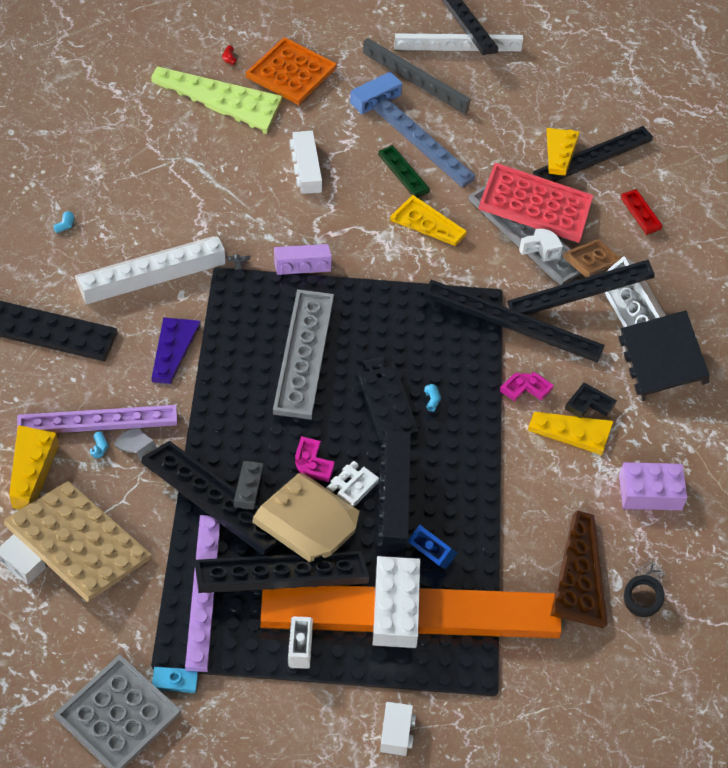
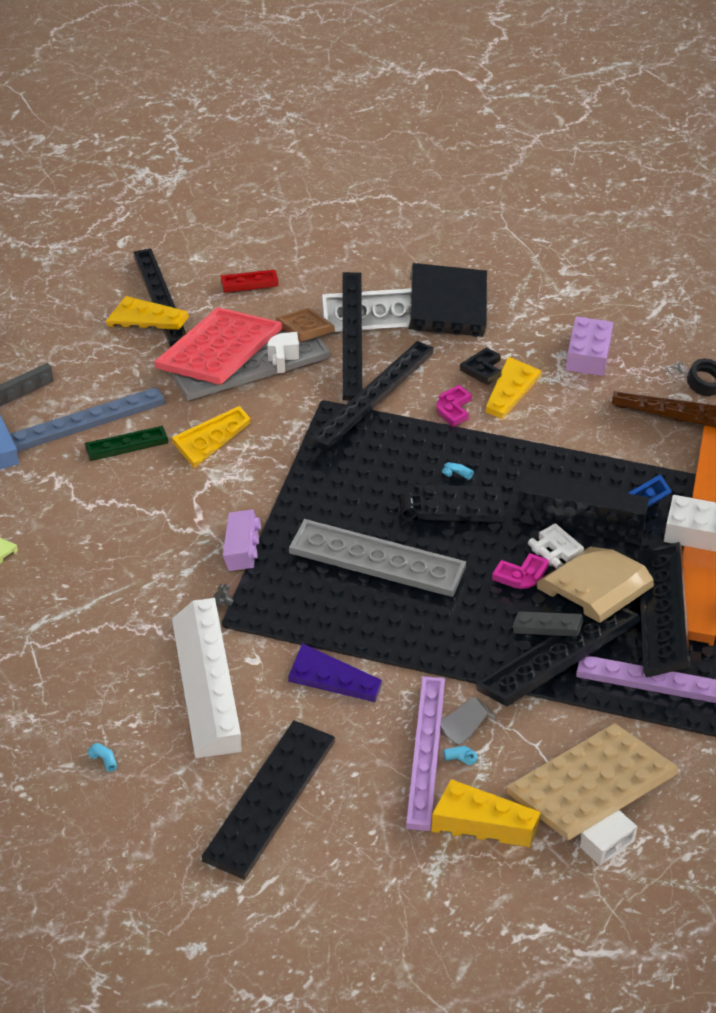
camera: 75 degrees left, 10 degrees down
white brick [289,131,322,194] -> none

